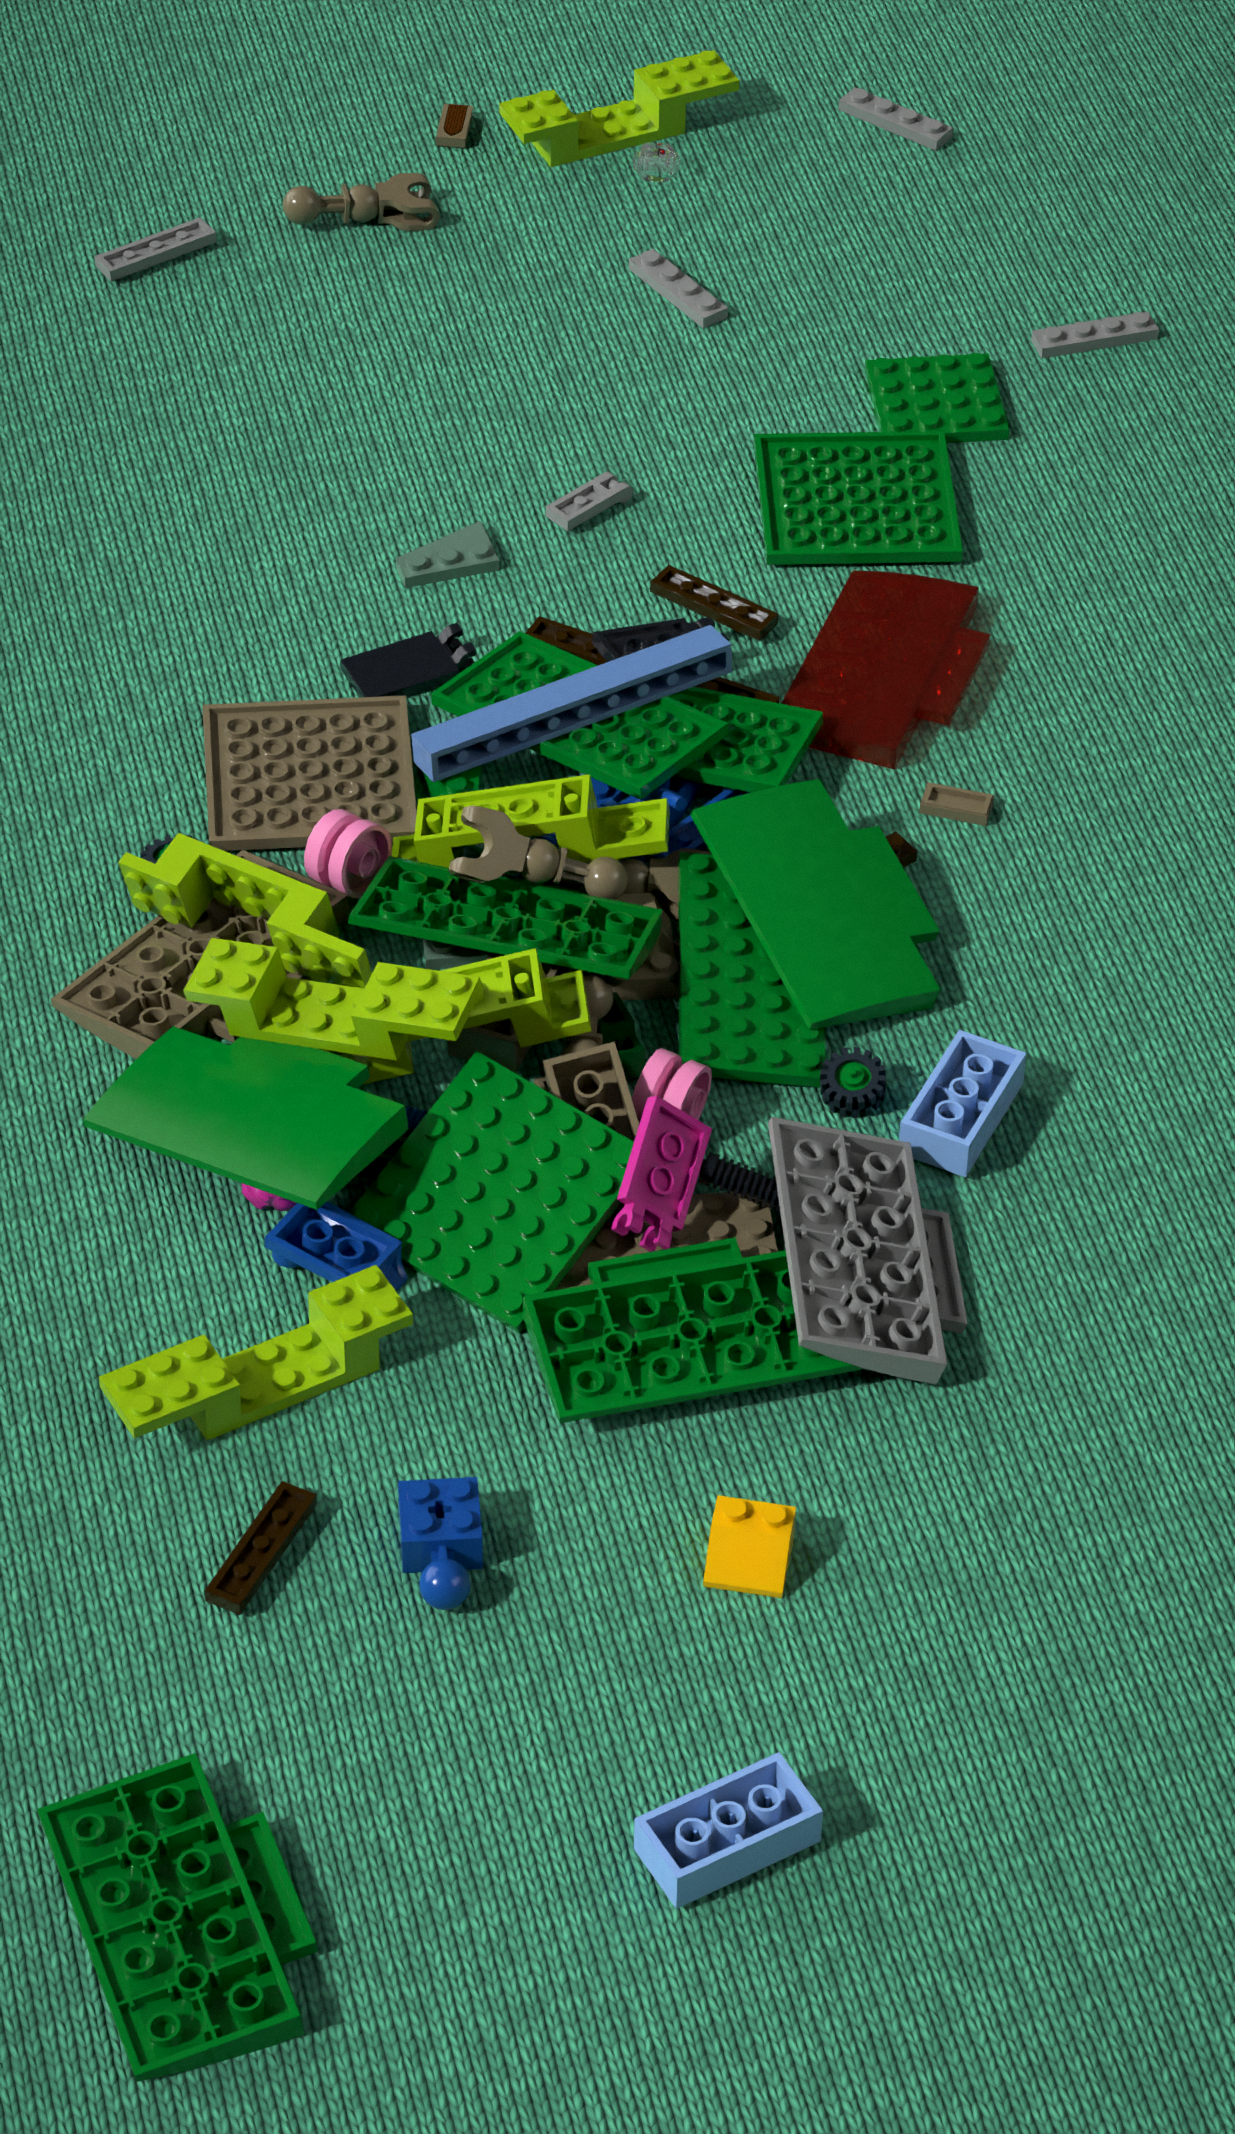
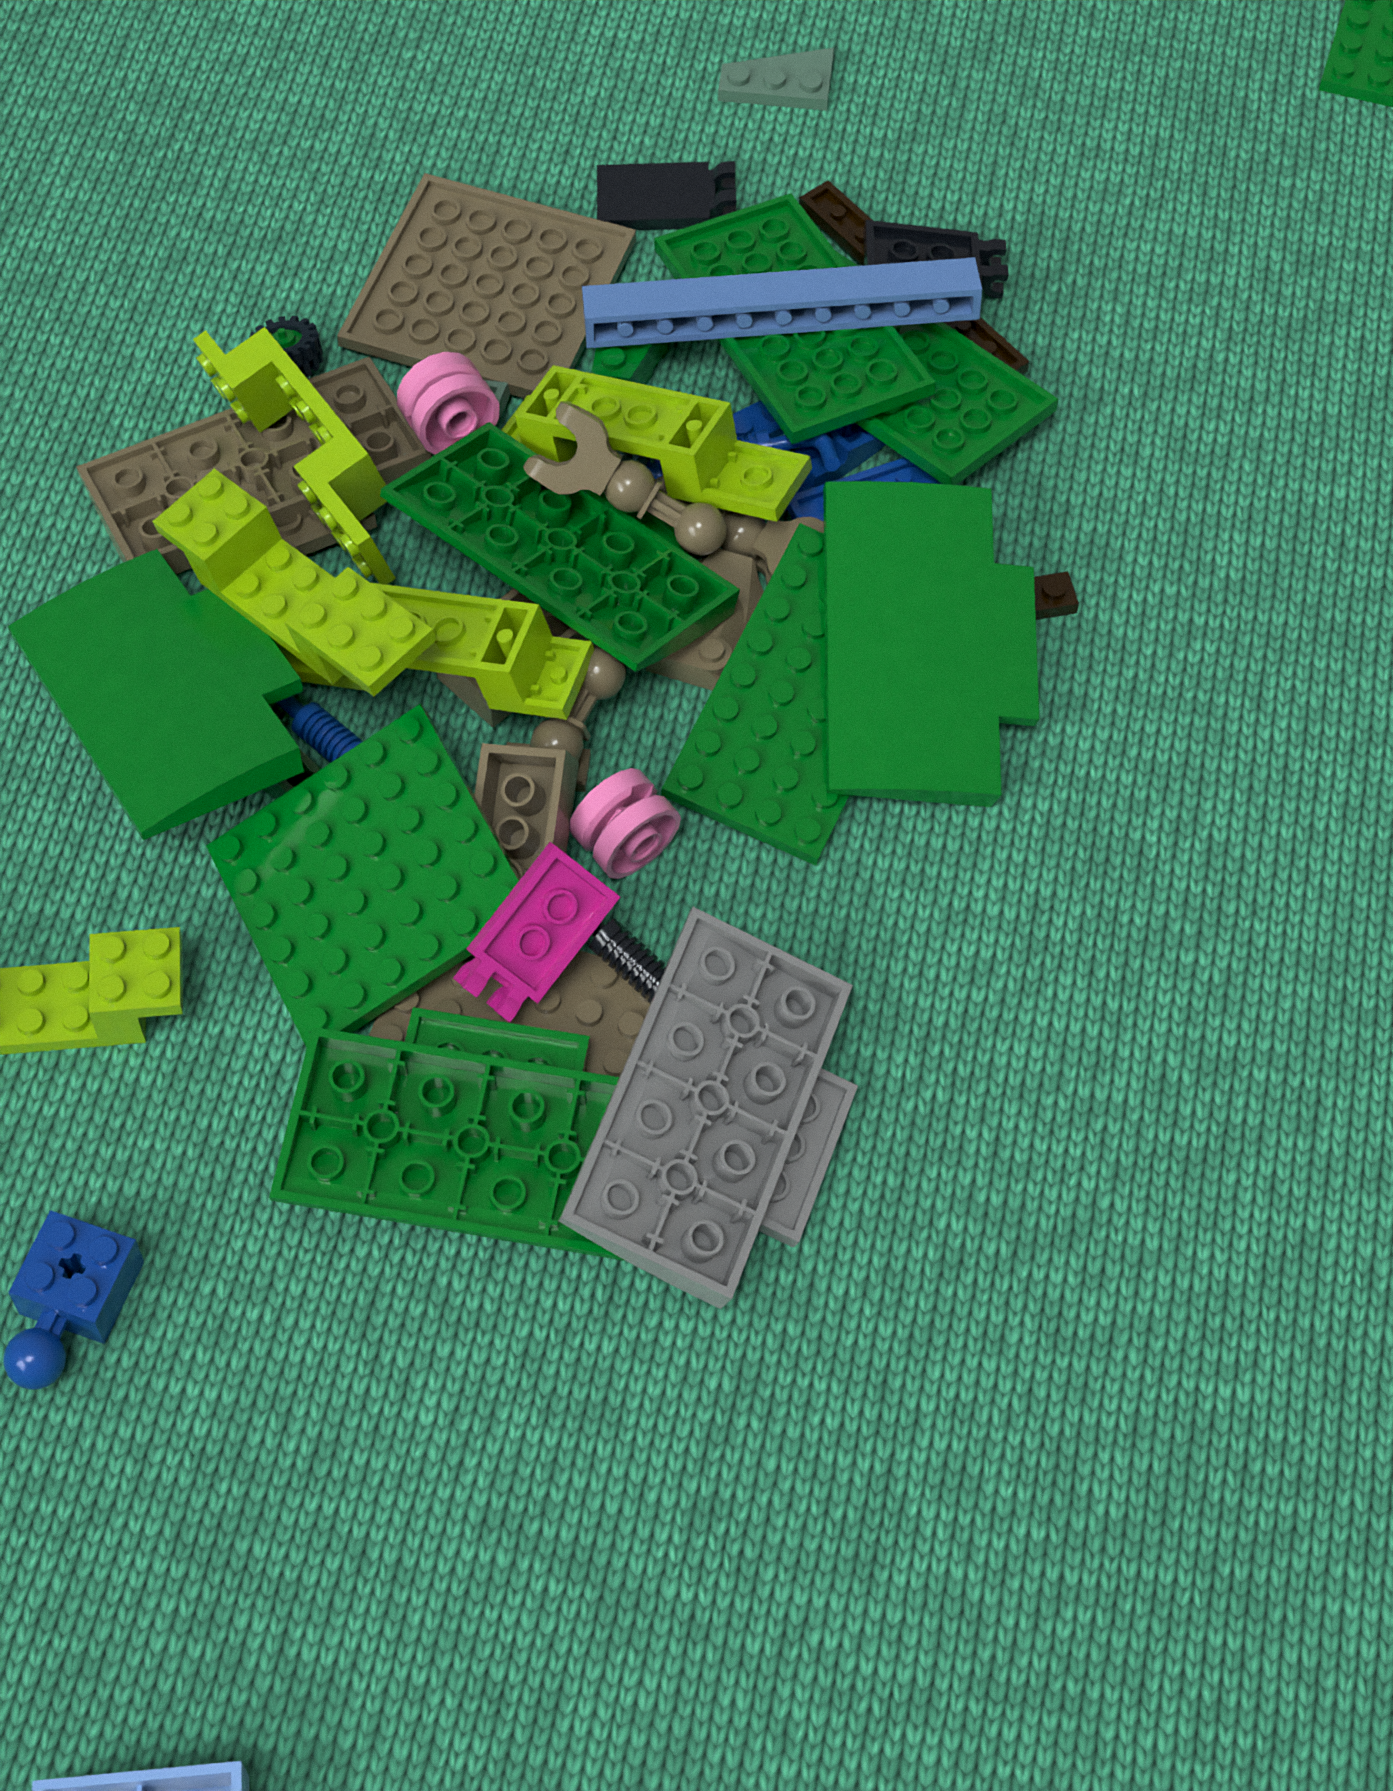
camera: 25 degrees right, 15 degrees up
blue slope [264,1202,407,1292] -> none
light grey plate [546,471,634,531] -> none
dark green slope [597,992,646,1079] -> none
dark brown plate [650,565,779,641] -> none
yellow slope [703,1495,796,1598] -> none
green plate [754,431,963,566] -> none
clear red slope [781,570,991,770] -> none
black wheel [820,1047,886,1118] -> none
light blue brick [899,1030,1026,1177] -> none
dark tan tile [919,782,995,826] -> none

